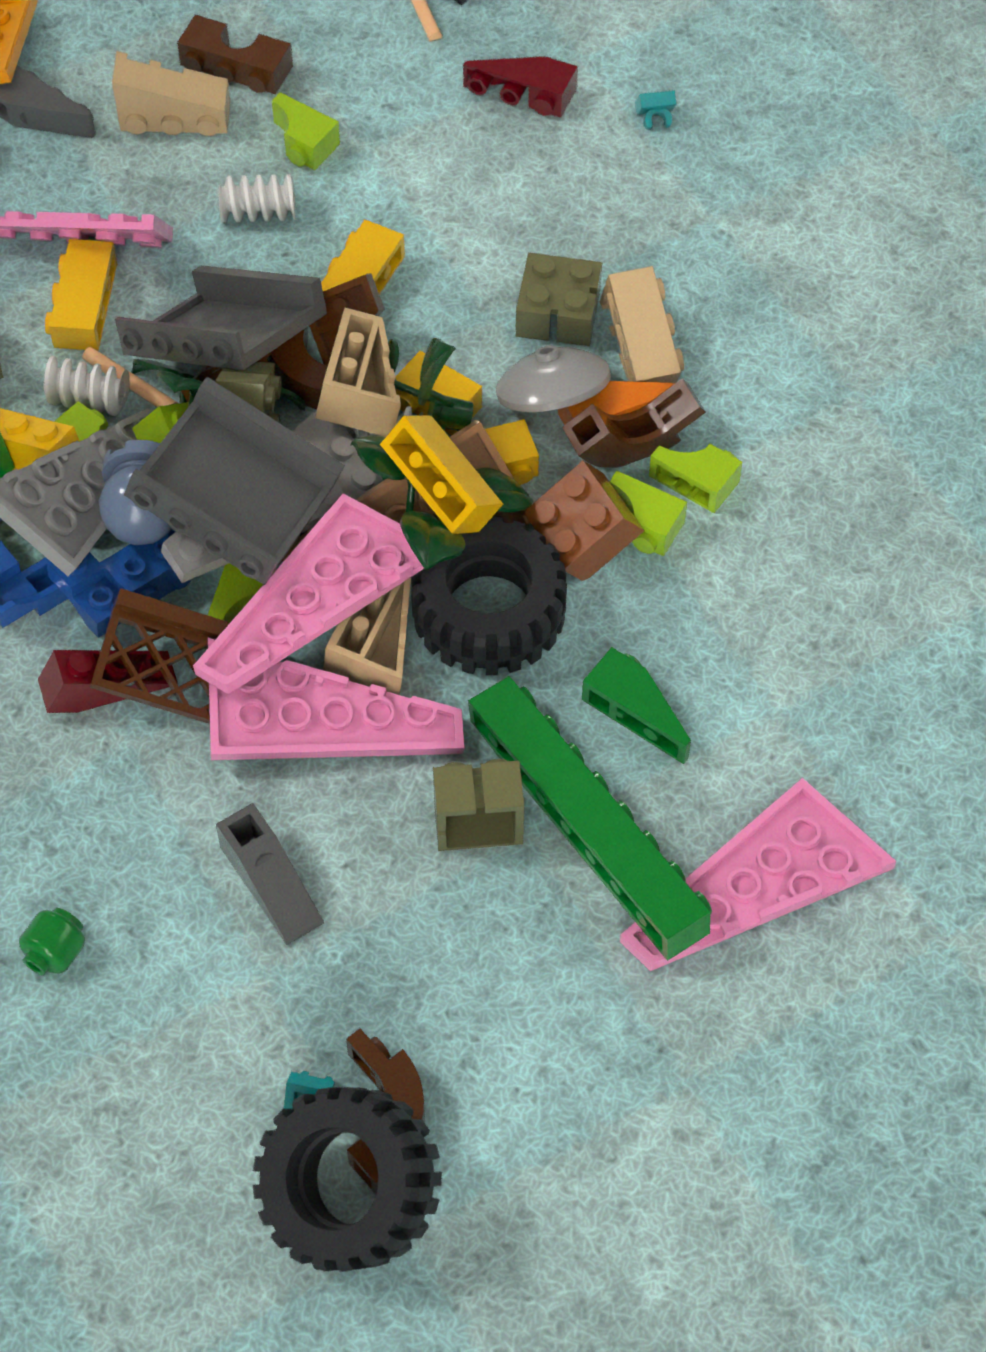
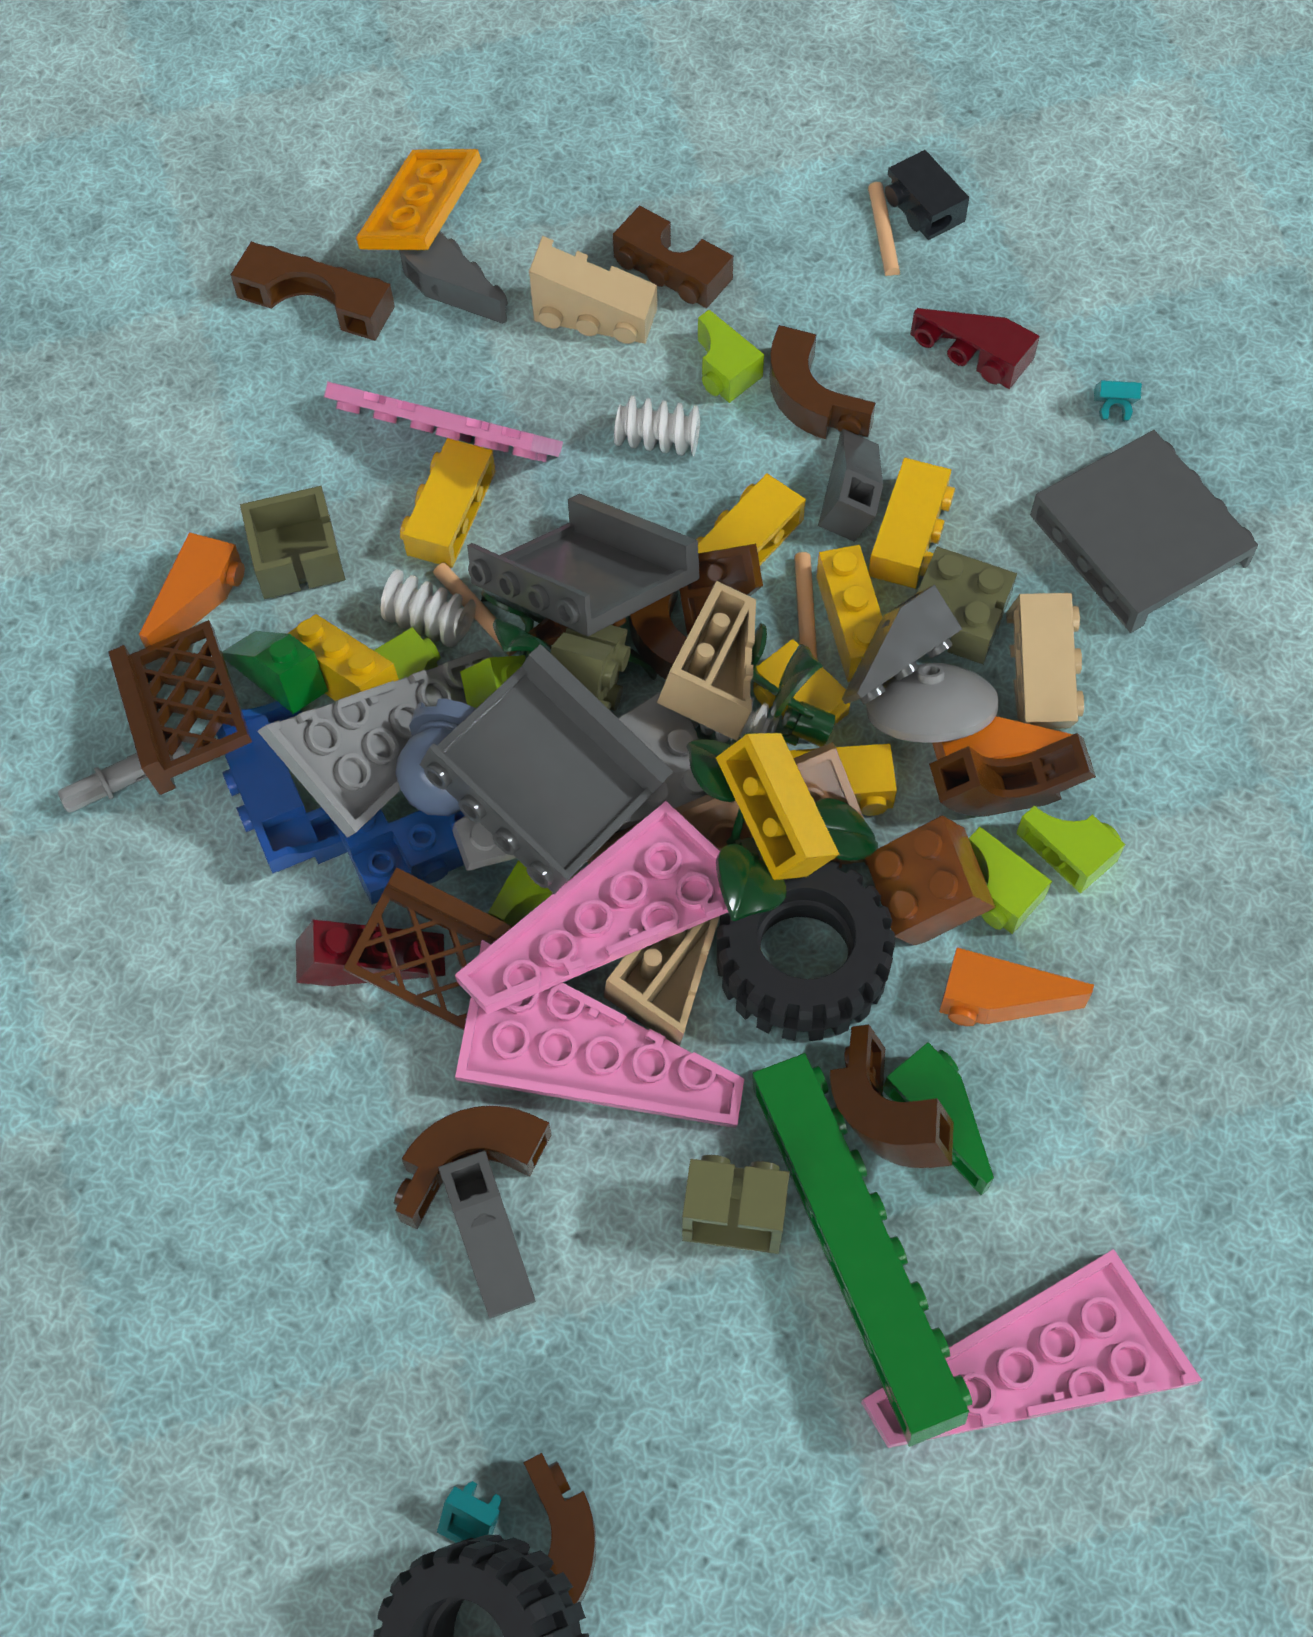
camera: 15 degrees right, 5 degrees up
green head [19,908,85,975] -> none
none -> reddish brown arch [394,1106,552,1229]
none -> reddish brown arch [769,325,876,439]
none -> light nougat bar [794,552,817,659]
none -> yellow brick [816,544,883,682]
none -> dark grey slope [818,429,883,542]
none -> reddish brown arch [830,1024,954,1168]
none -> dark grey slope [842,585,962,704]
none -> yellow brick [868,457,956,589]
none -> orange slope [939,947,1094,1026]
none -> dark grey panel [1030,430,1258,633]

